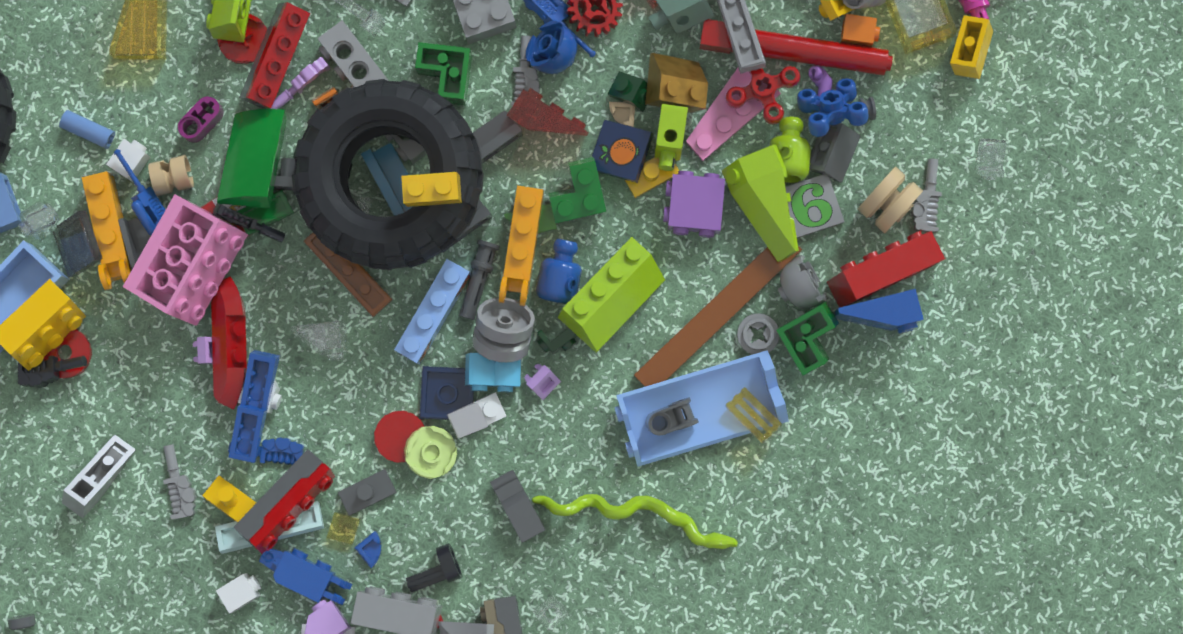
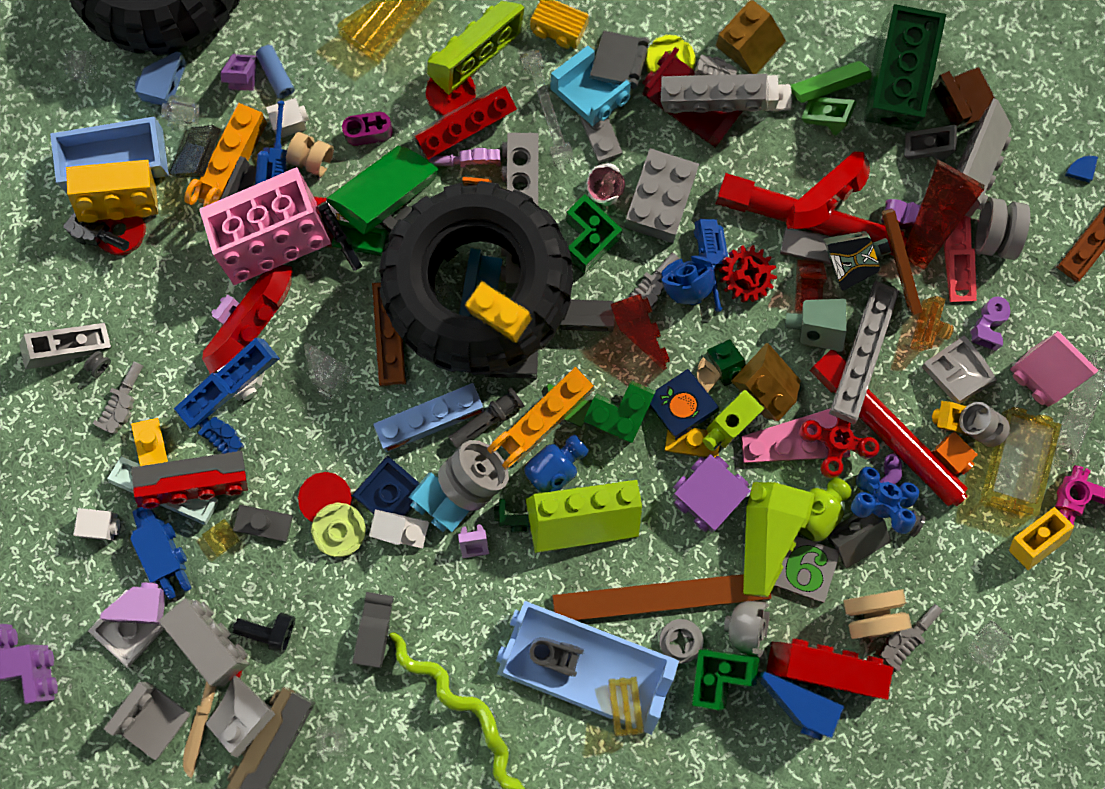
camera: 30 degrees right, 5 degrees down
blue tile [355,531,381,568] -> none
none -> dark grey bush [84,351,111,378]
none -> medium lavender slope [221,54,257,91]
none -> clear pink hair [586,163,625,206]

